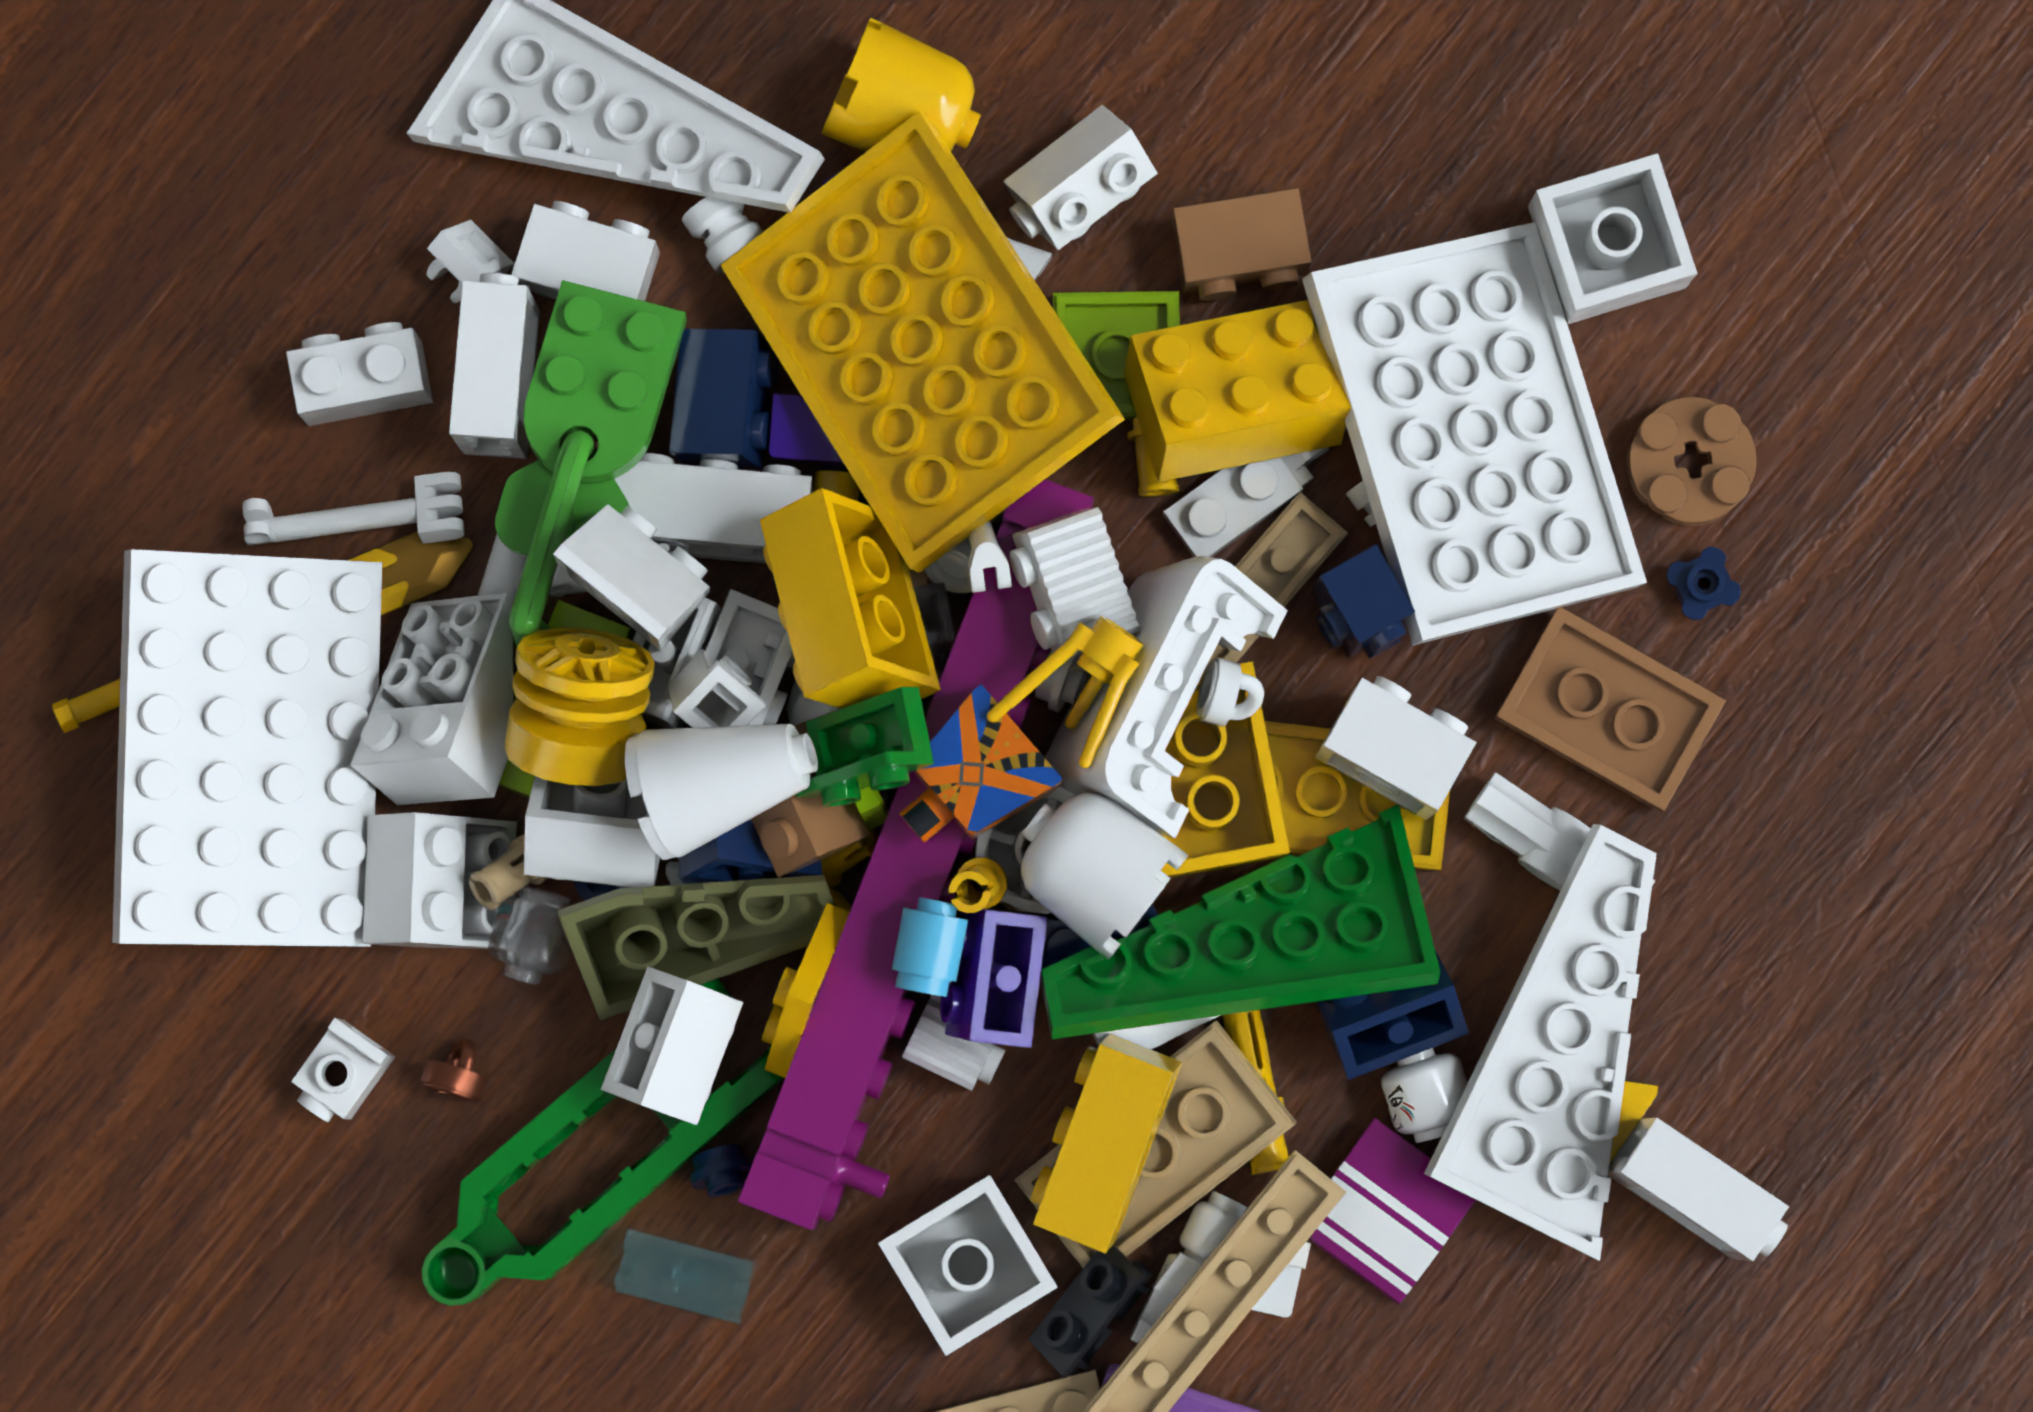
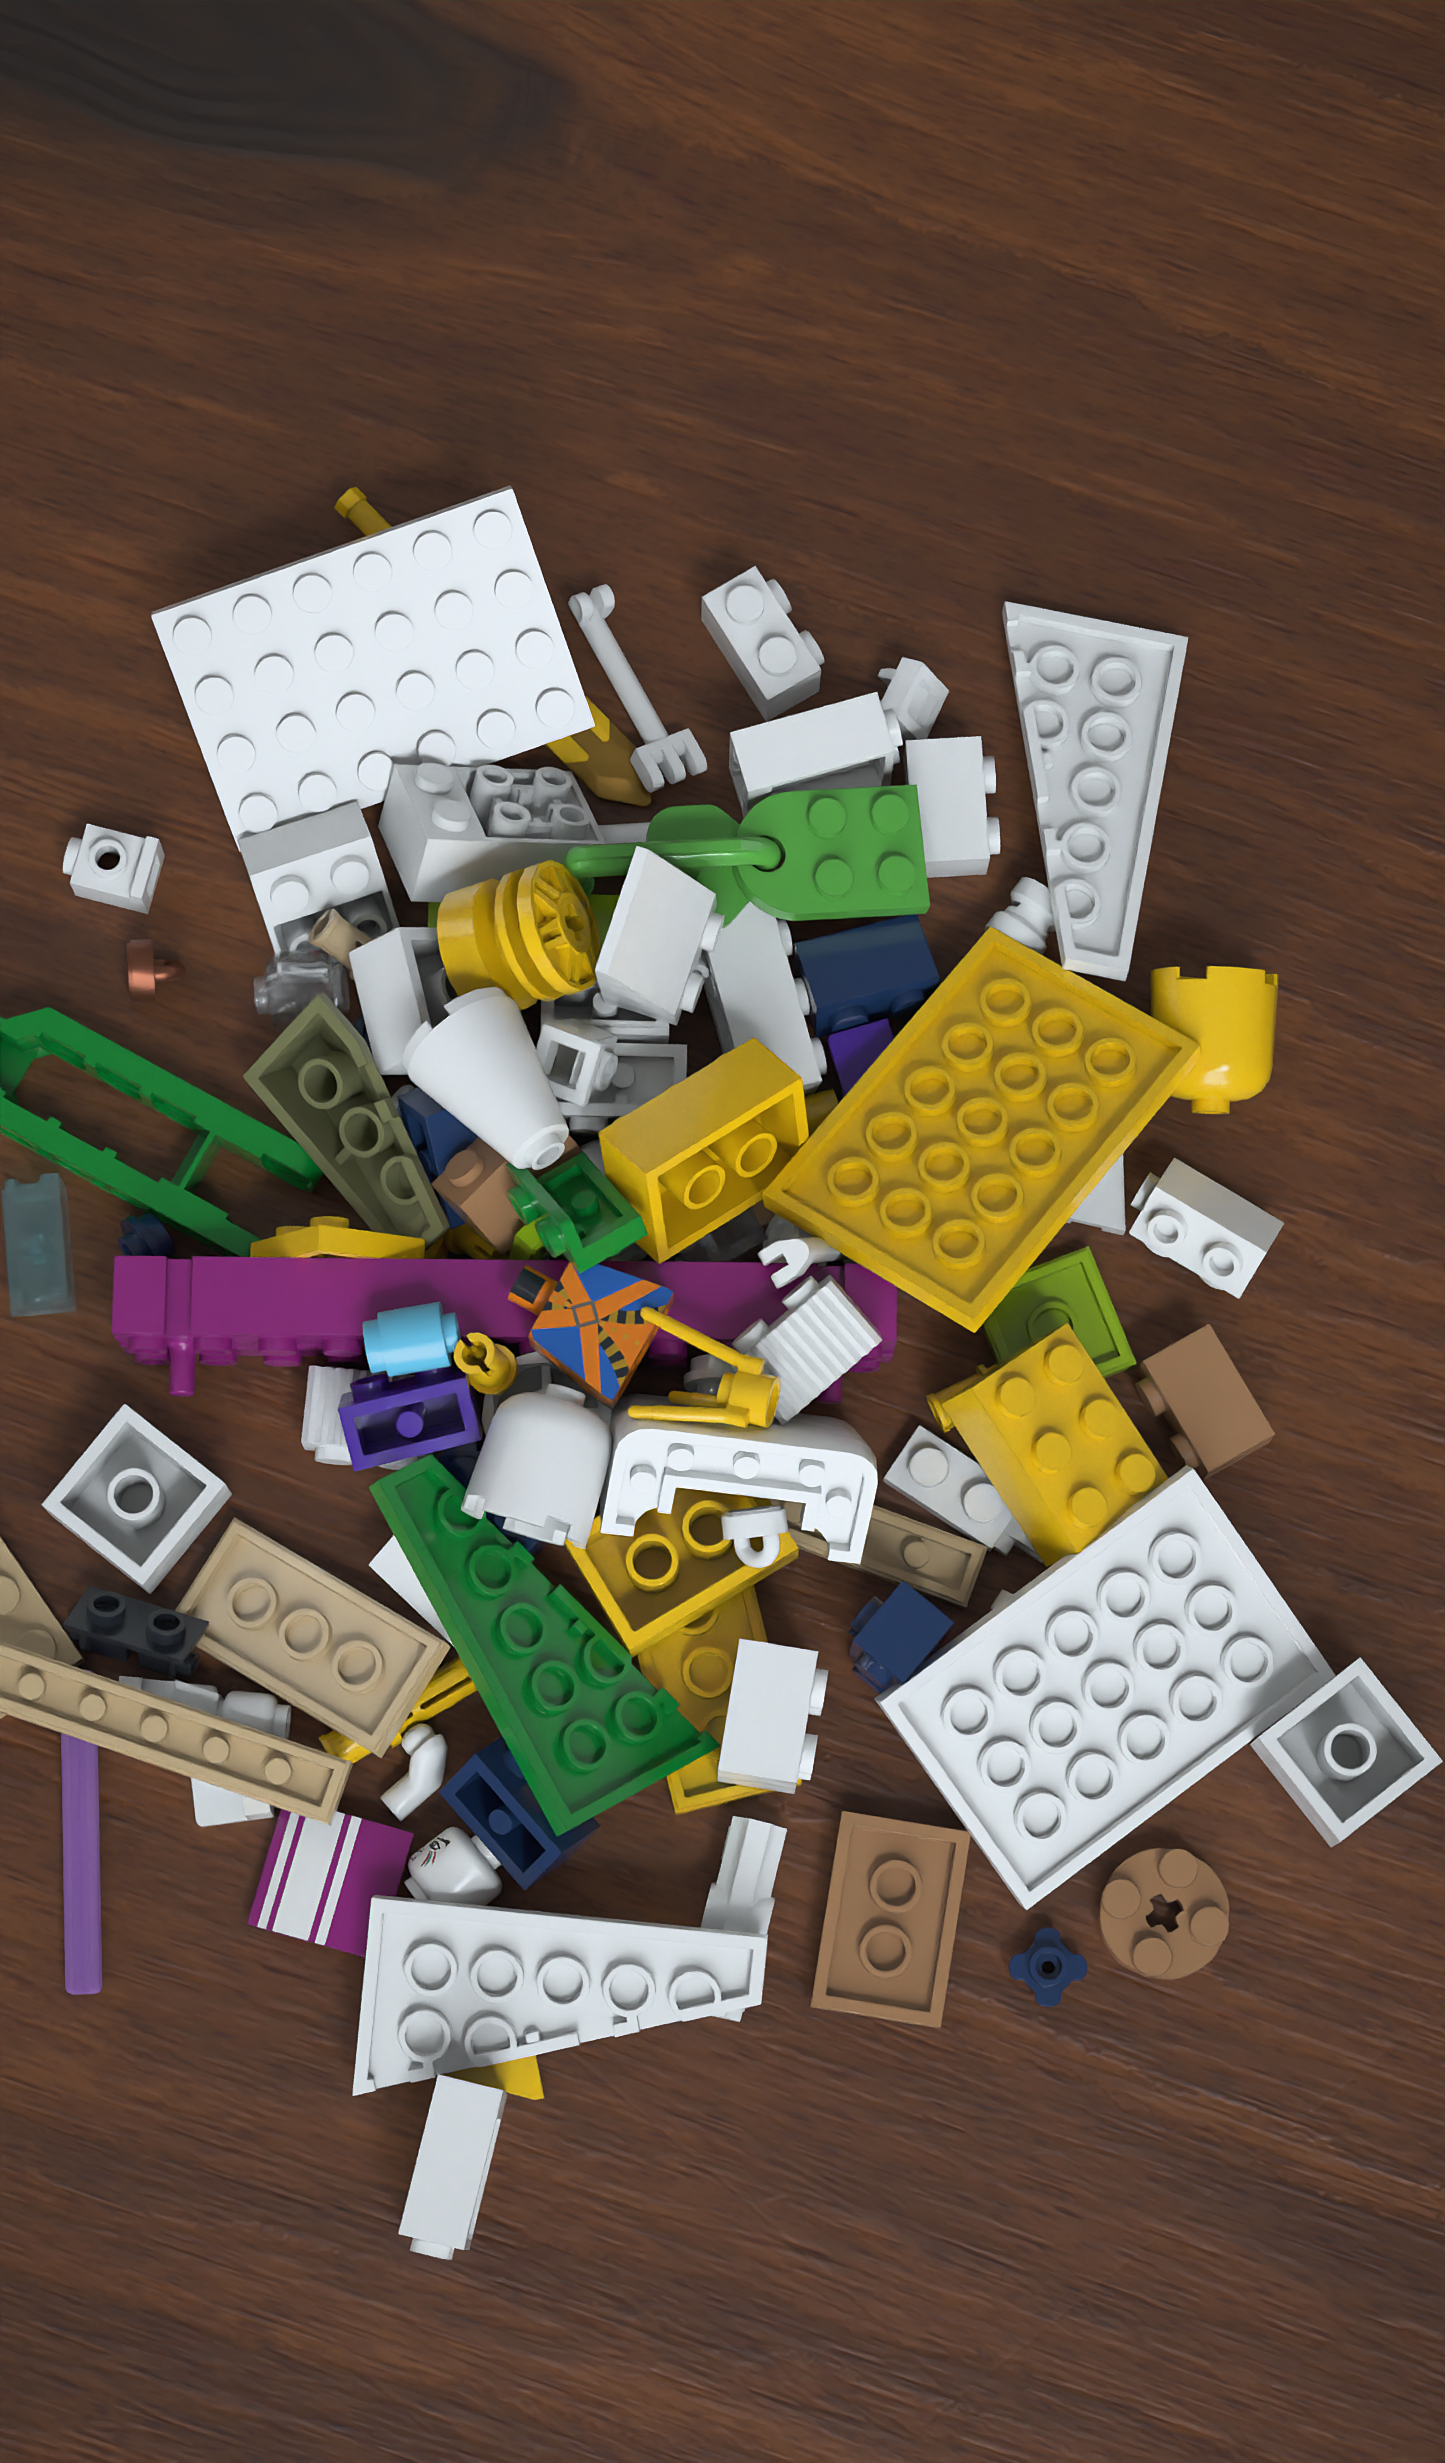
camera: 70 degrees right, 5 degrees down
white brick [601,967,743,1125] -> none
yellow brick [1030,1034,1183,1254] -> none
none -> white arm [380,1723,448,1821]

